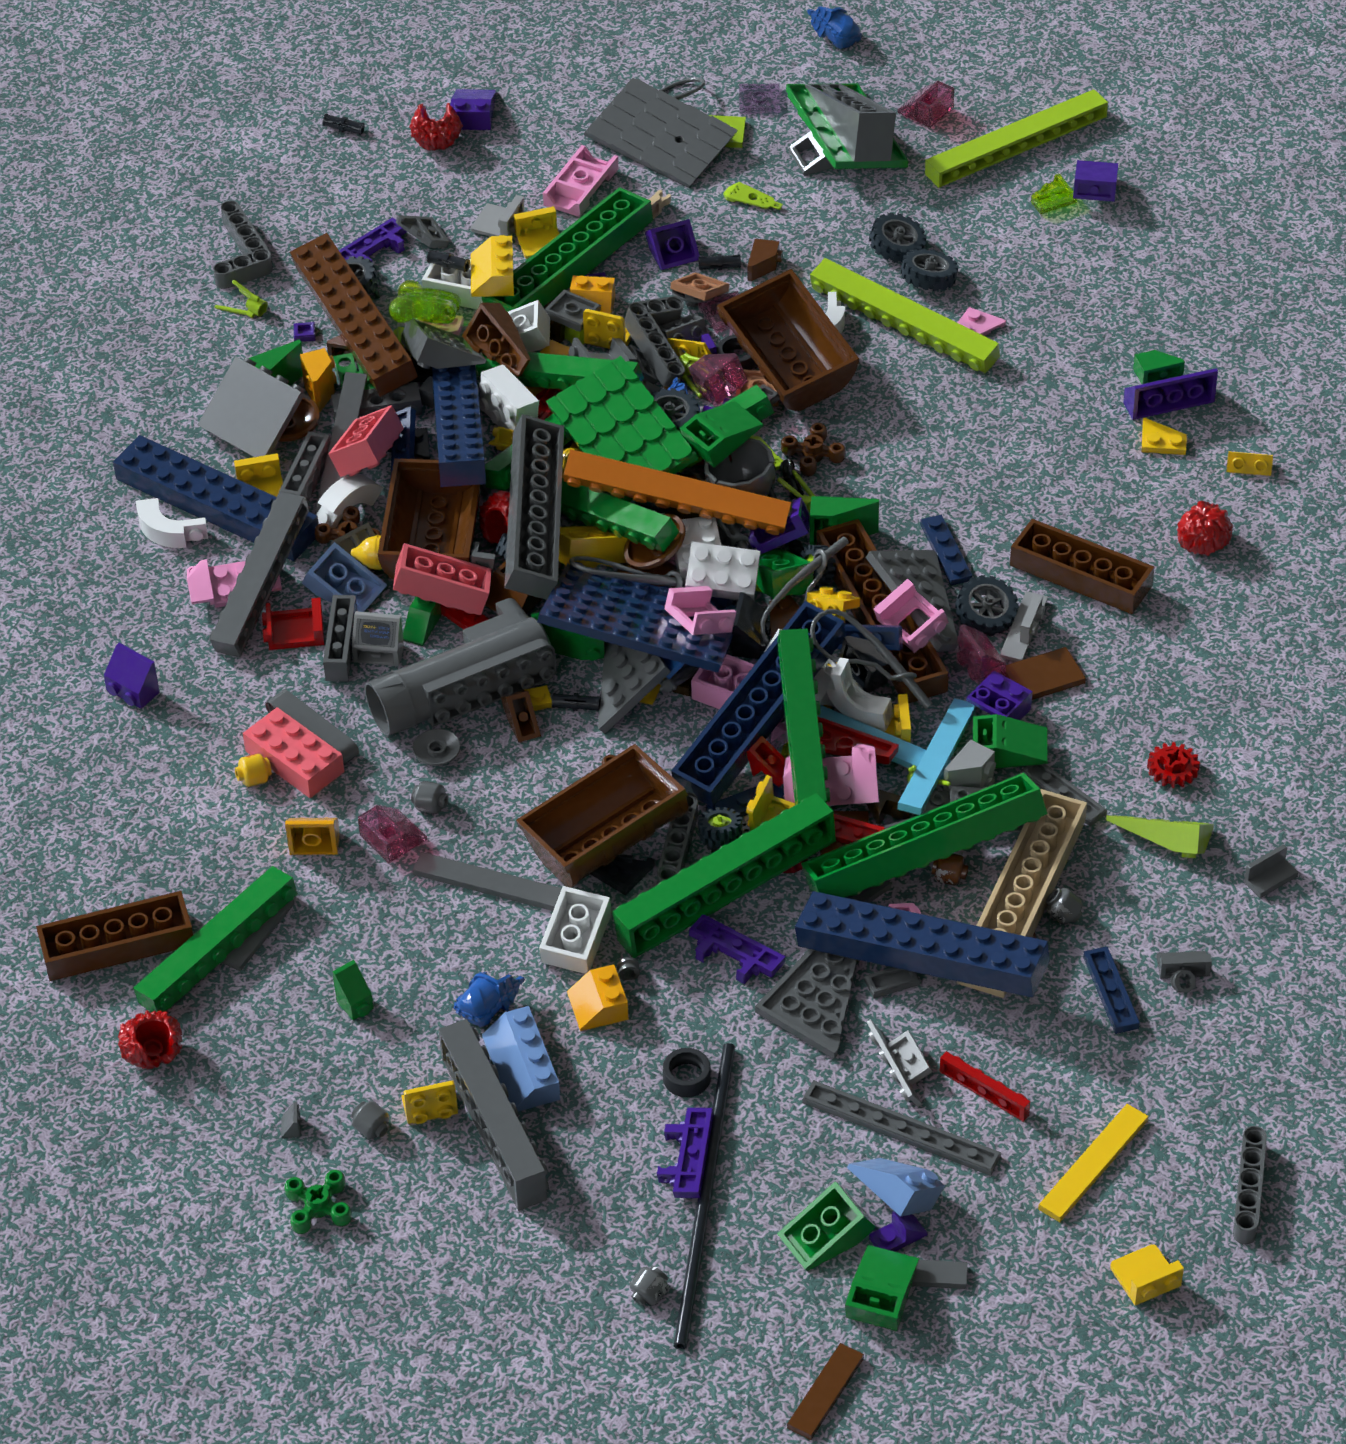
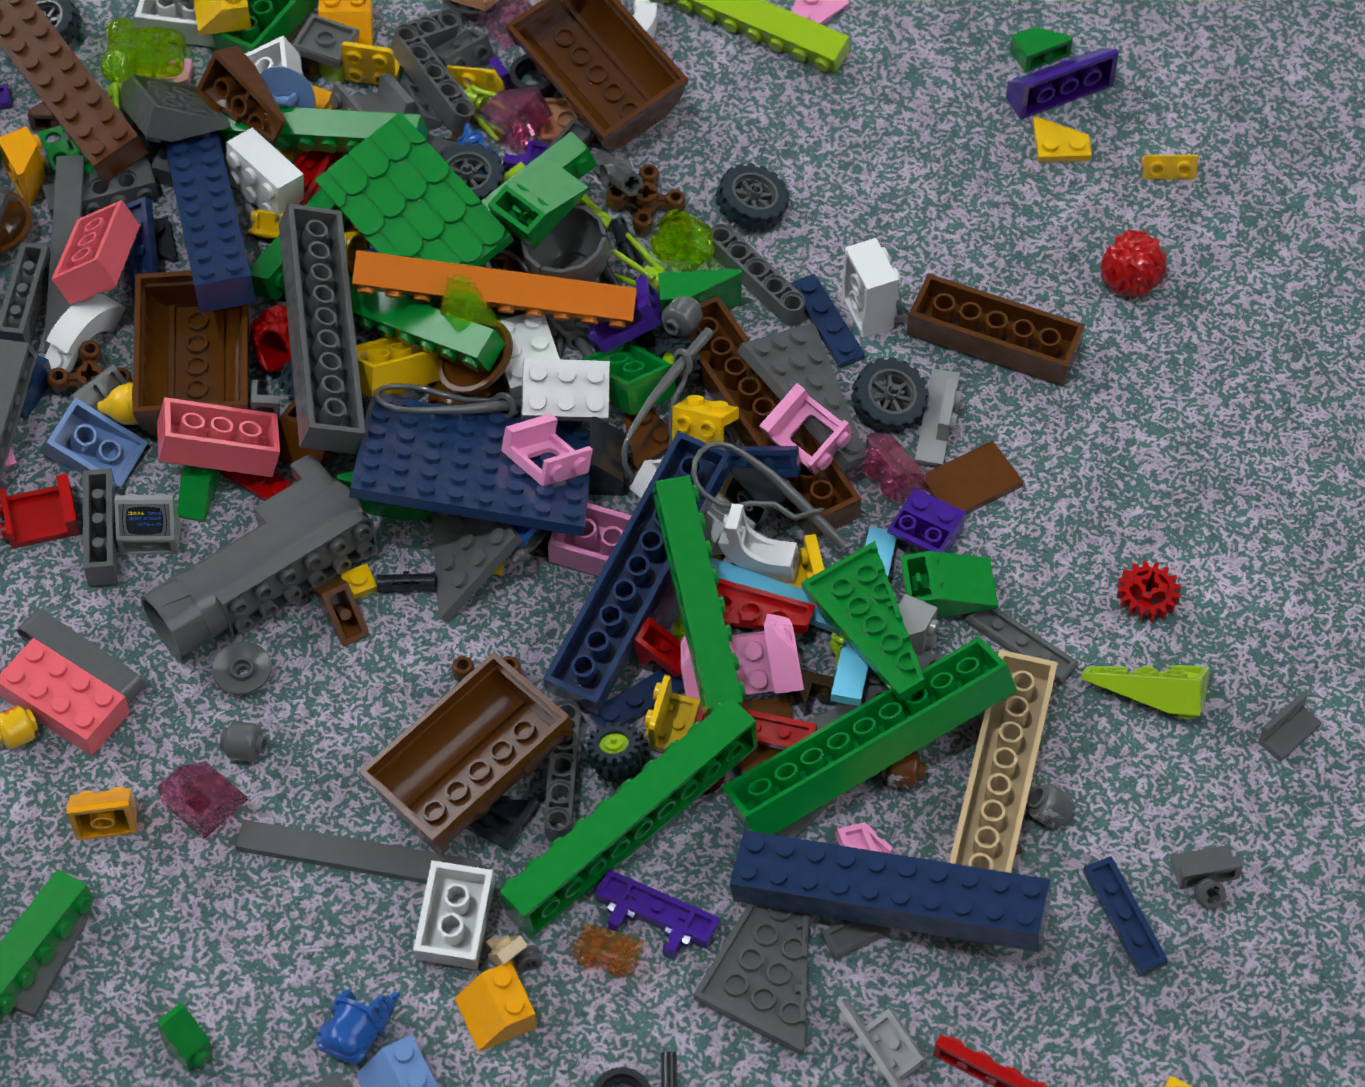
camera: 10 degrees left, 10 degrees up
none -> medium blue shield [260,66,315,109]
none -> clear neon green slope [440,275,497,327]
none -> tan plate [484,934,528,965]
none -> clear orange bracket [572,922,644,977]
none -> dark grey piece [592,150,643,196]
none -> clear neon green brick [651,209,715,272]
none -> dark grey head [661,296,703,338]
none -> dark grey beam [709,224,805,326]
none -> black wheel [715,163,790,232]
none -> green wing [801,541,926,701]
none -> white brick [842,238,901,338]

